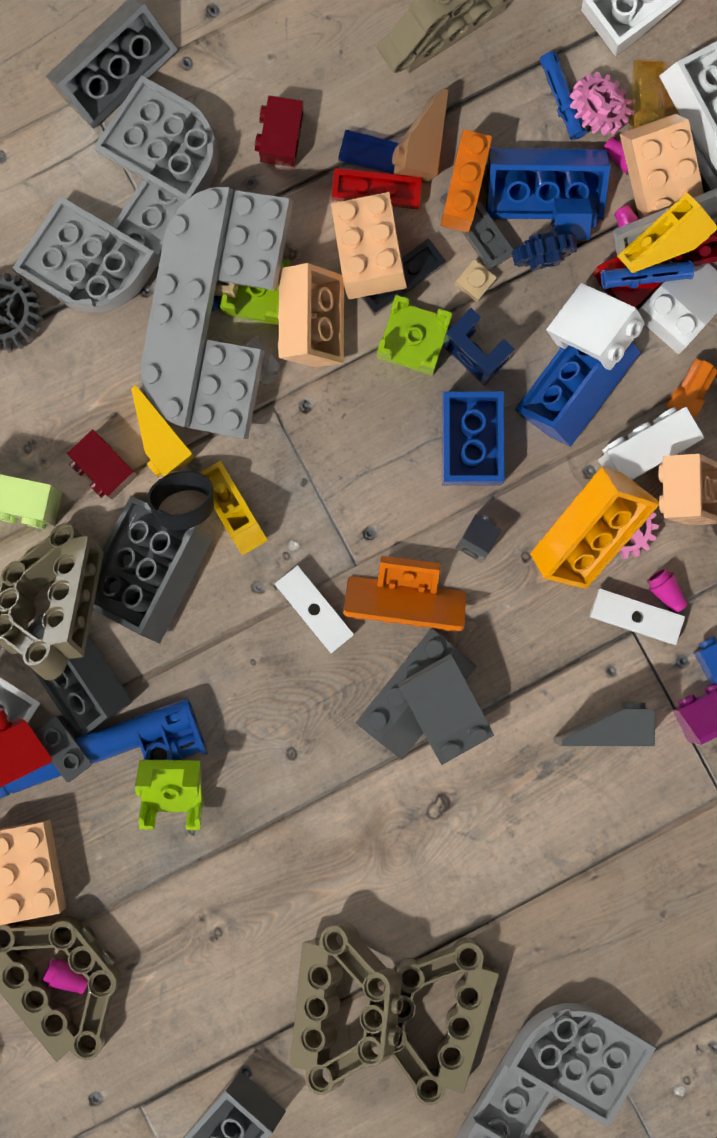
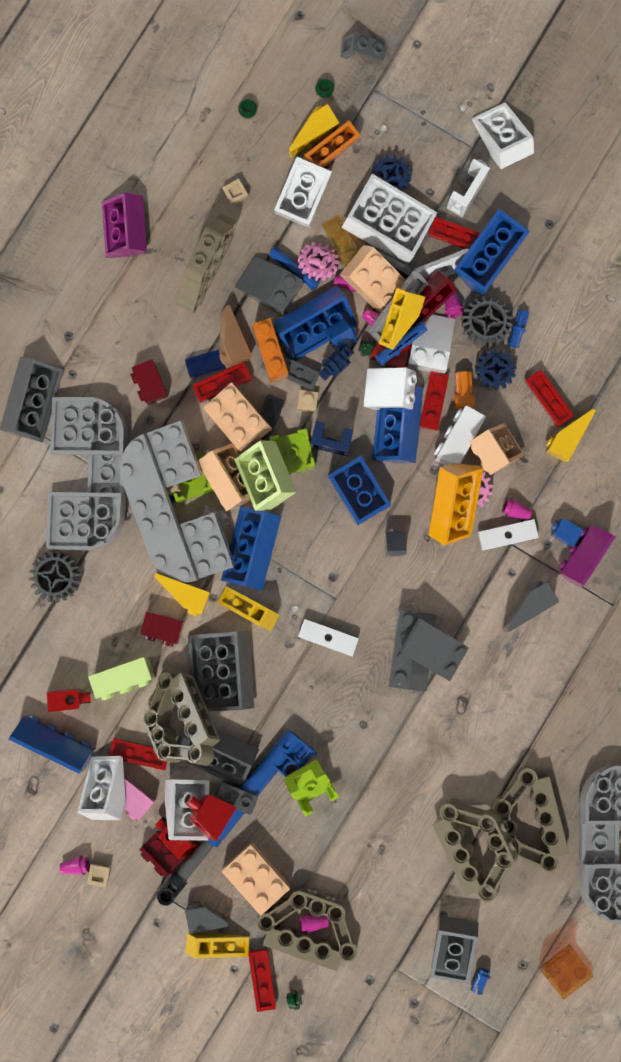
camera: 25 degrees left, 0 degrees up
black tyre [147,471,214,530] -> none
orange bracket [343,556,466,631] -> none
none -> blue slope [221,507,281,591]
none -> yellowish green brick [234,440,296,511]
none -> dark grey slope [235,256,303,317]
none -> dark green plate [358,338,374,357]
none -> red plate [419,371,449,431]

